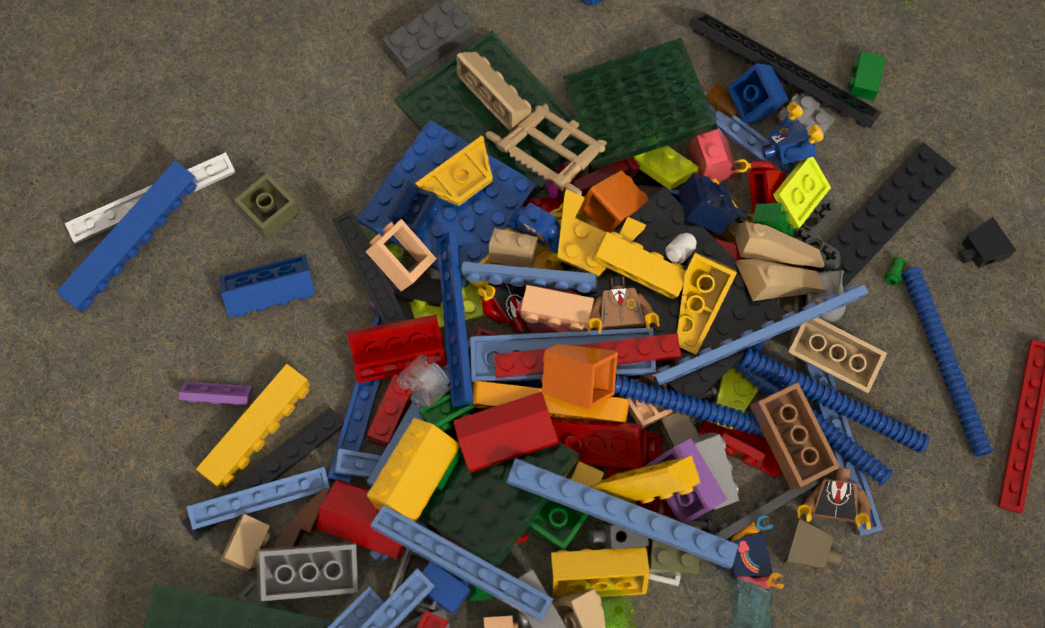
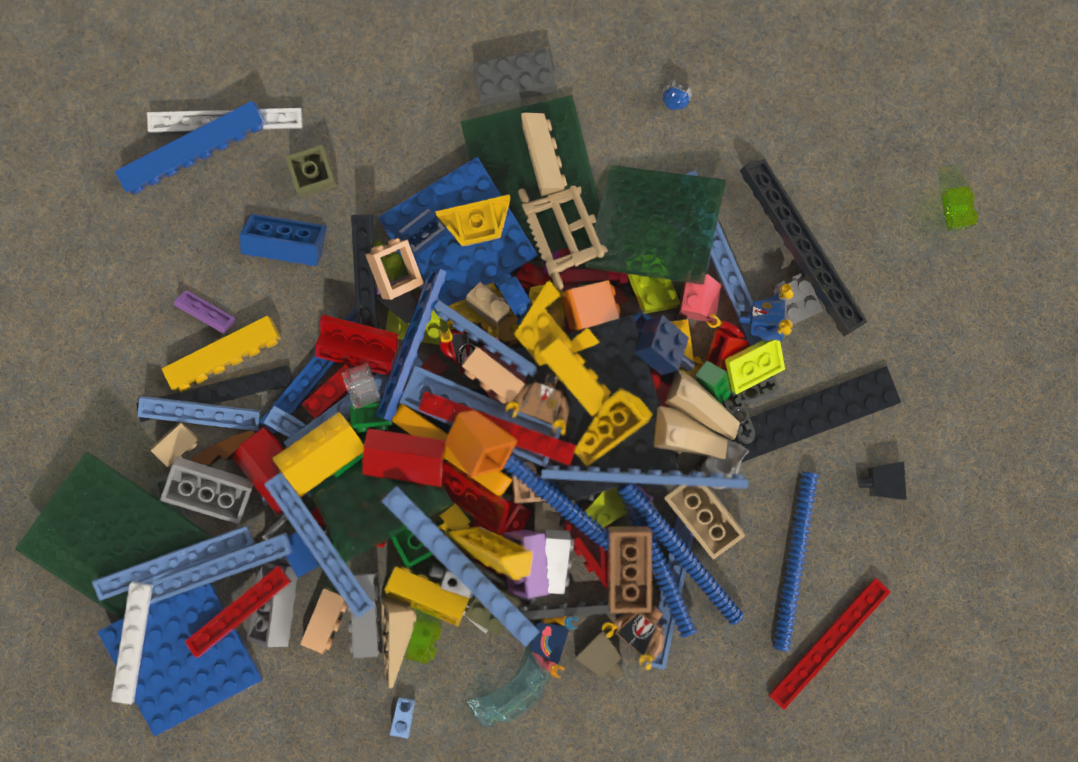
camera: 35 degrees right, 15 degrees up
white brick [665,233,697,264] -> none
clear orange piece [703,82,738,119] -> none
blue brick [727,63,788,124] -> none
green brick [848,51,886,101] -> none
green pin [884,257,906,286] -> none

